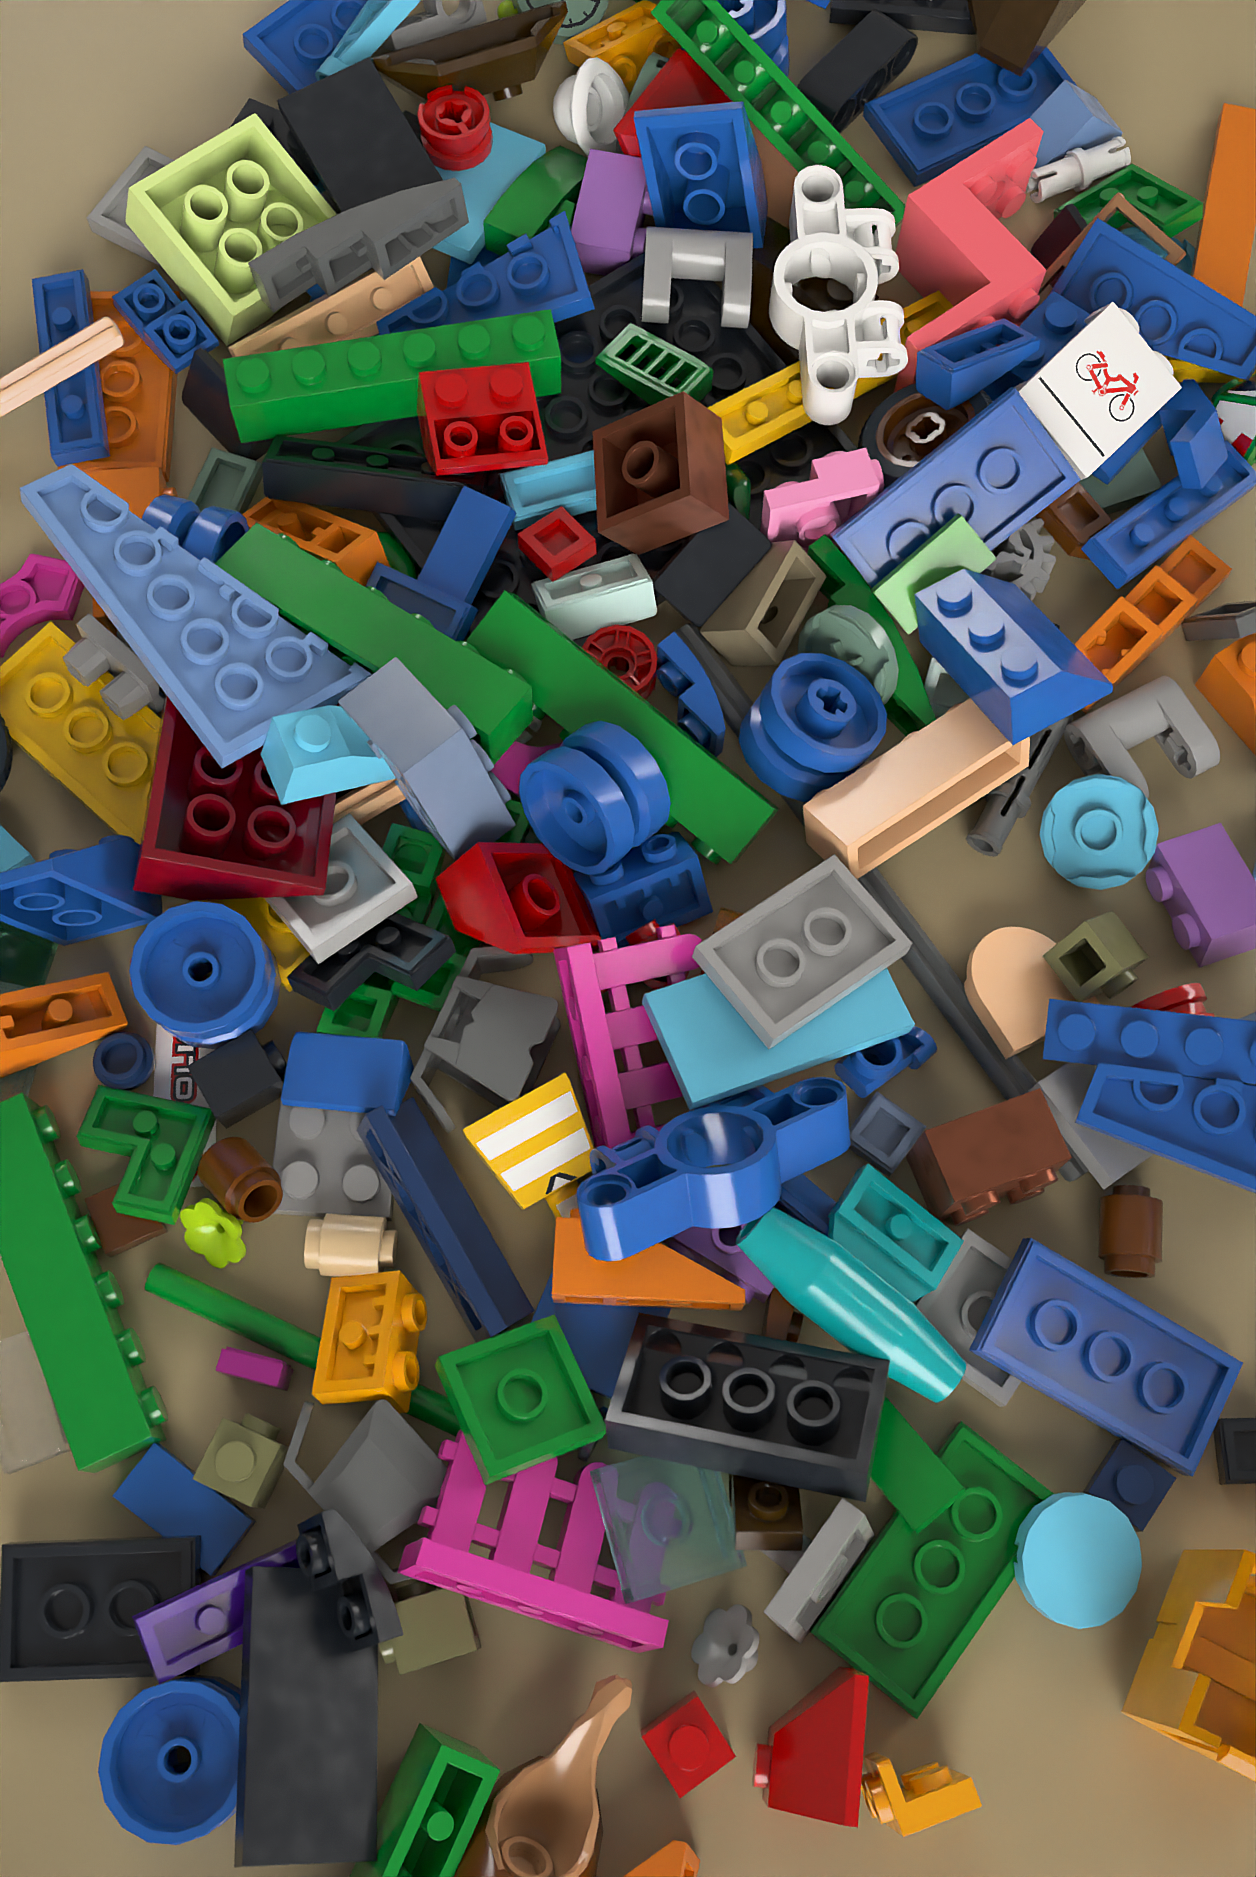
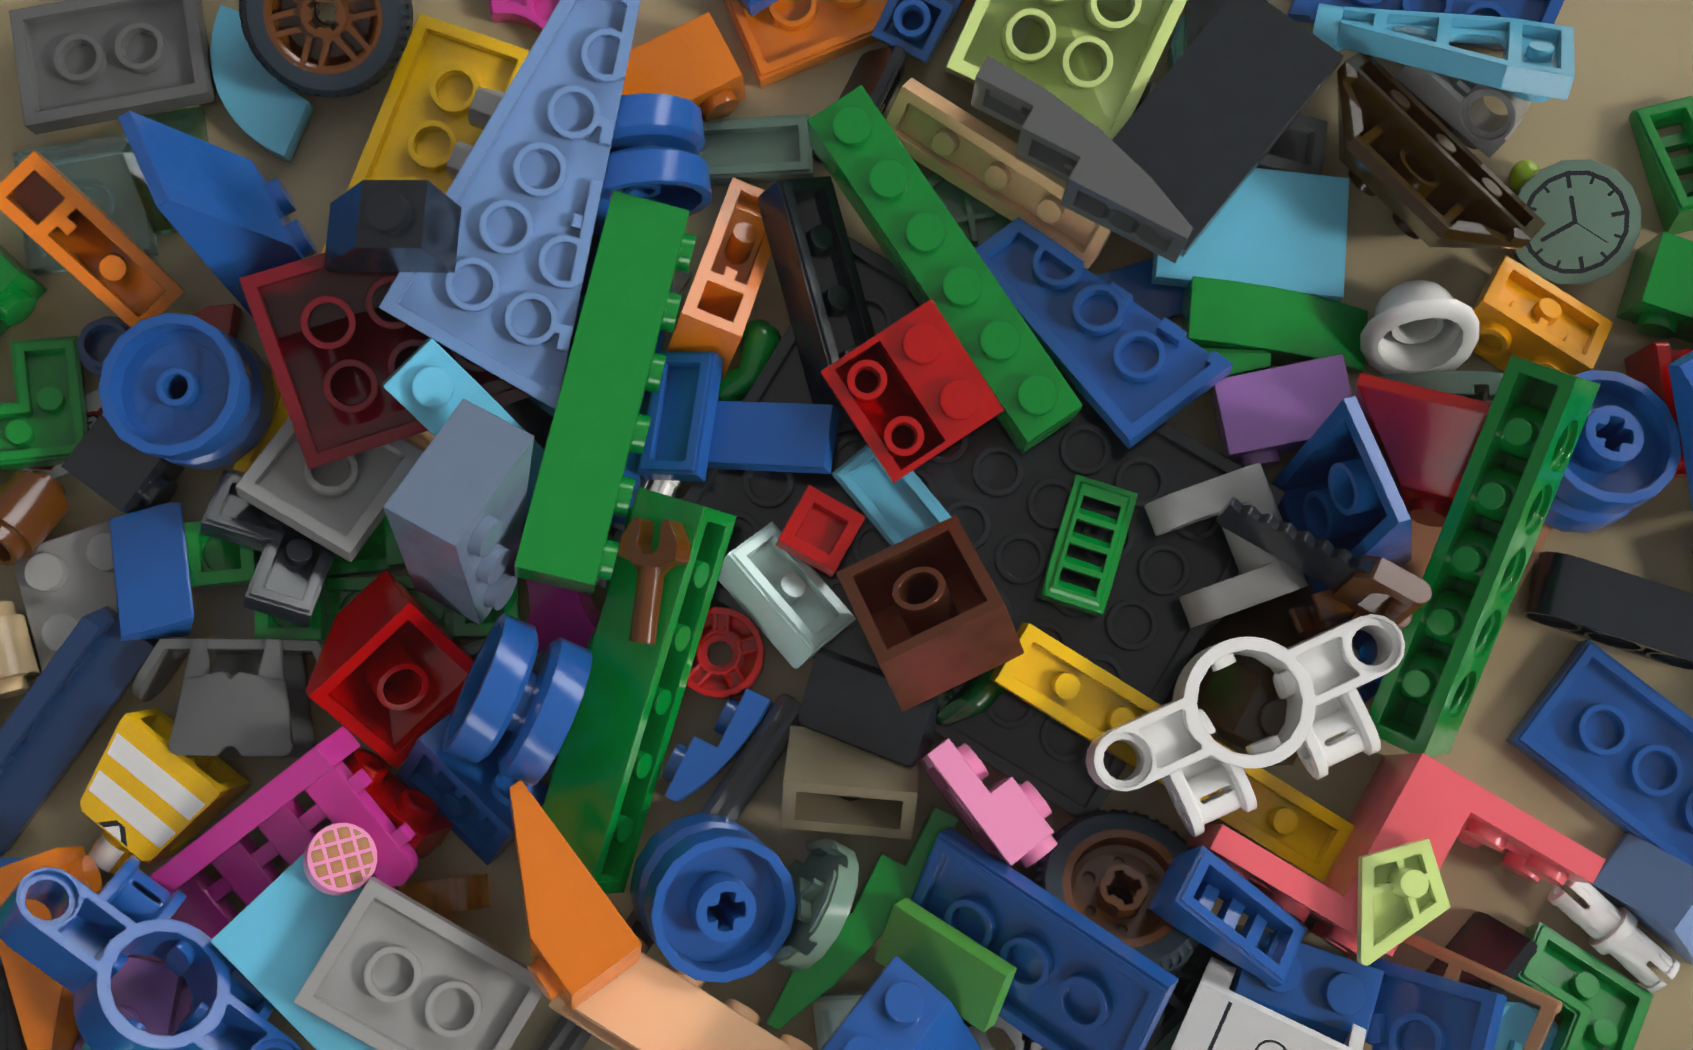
camera: 70 degrees right, 10 degrees up
red wheel [417,85,493,171] -> none
none -> tile [303,823,377,896]
none -> black slope [323,180,461,273]
none -> orange slope [510,780,642,1011]
none -> reddish brown bar [618,517,691,645]
none -> piece [1216,497,1432,630]
none -> reddish brown bar [1288,589,1389,638]
none -> yellowish green piece [1357,838,1451,966]

